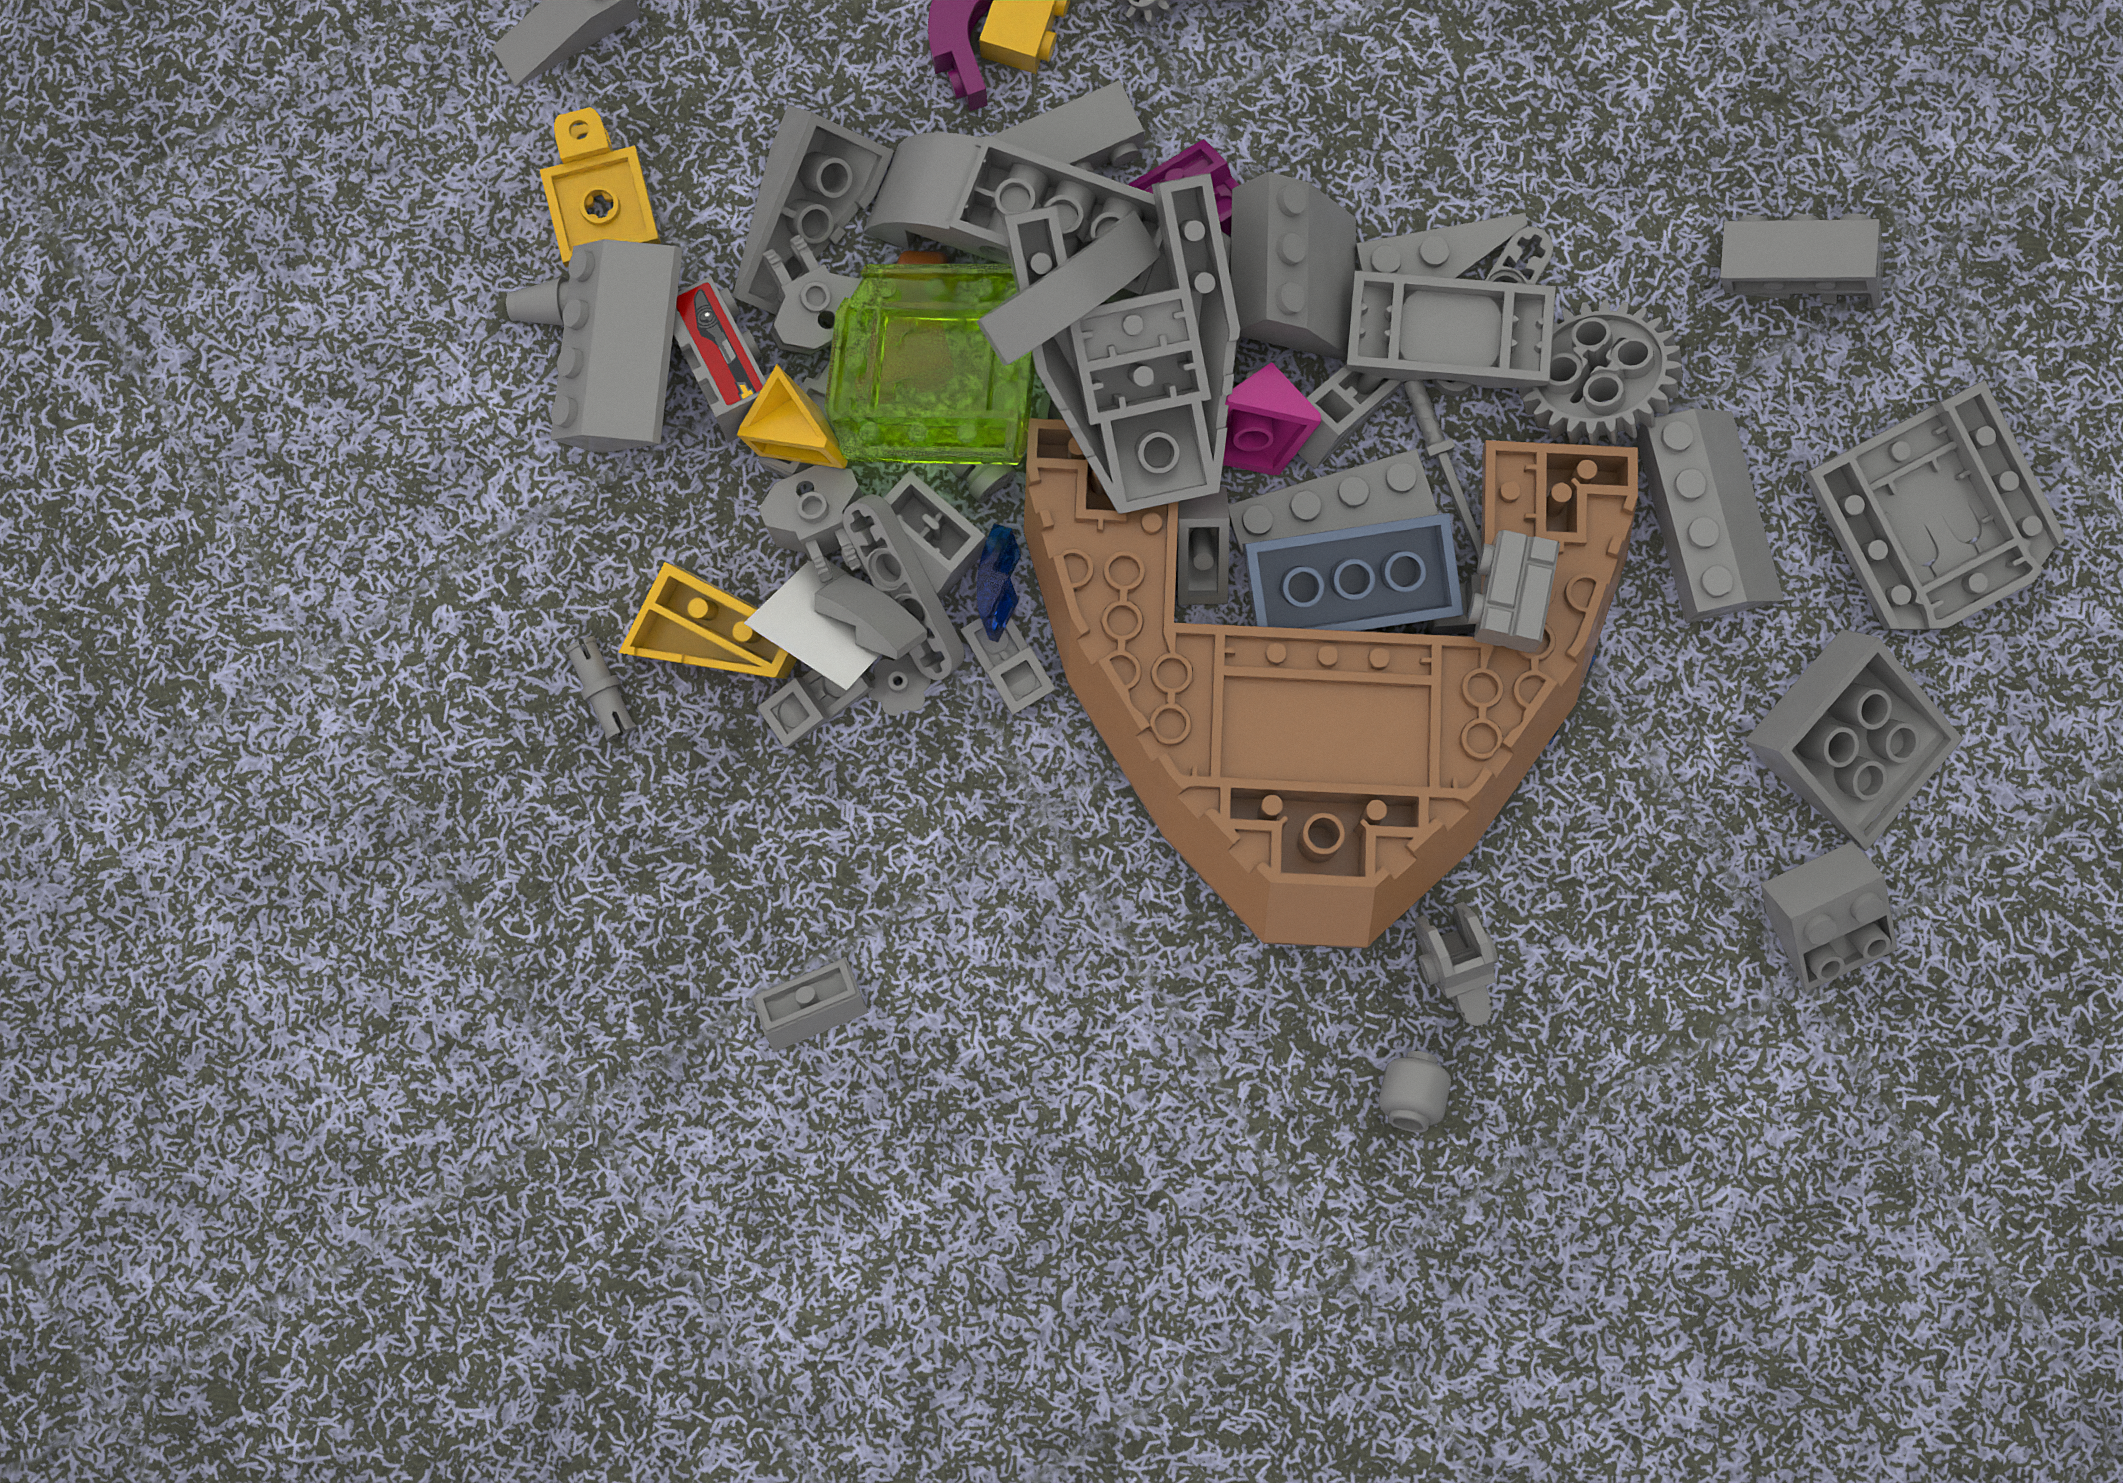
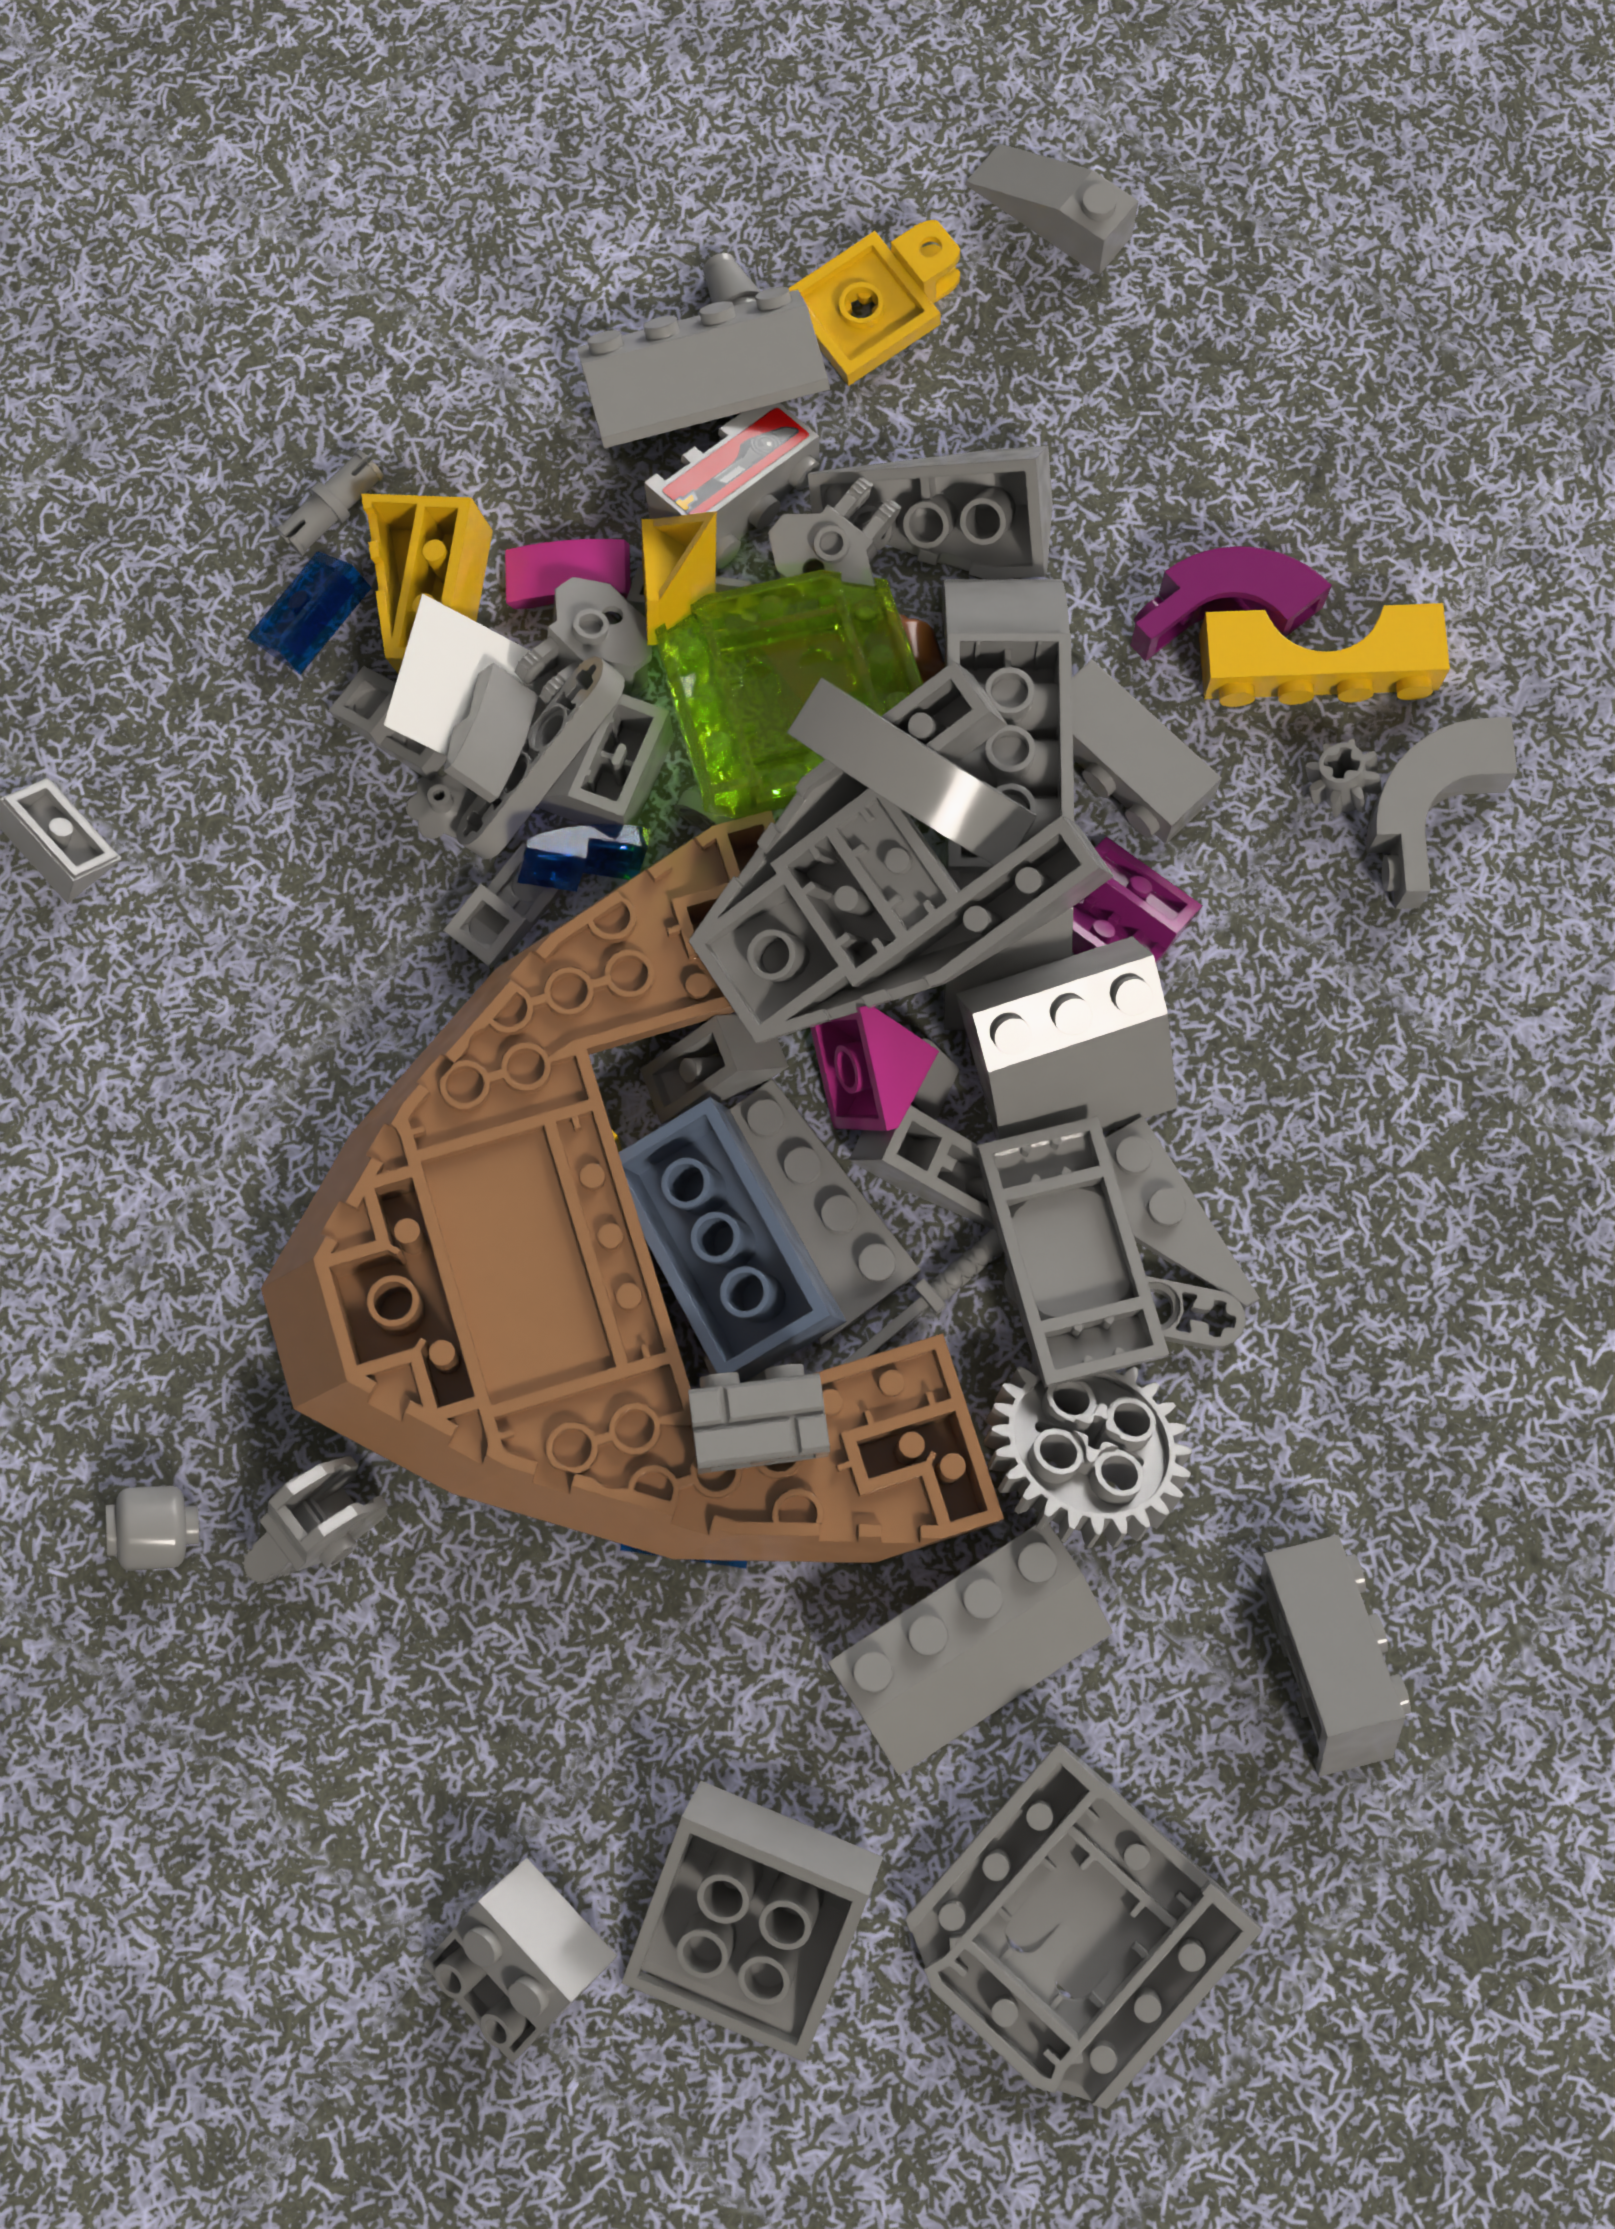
camera: 70 degrees right, 5 degrees down
none -> clear blue slope [247,551,372,675]
none -> dark pink slope [505,539,631,609]

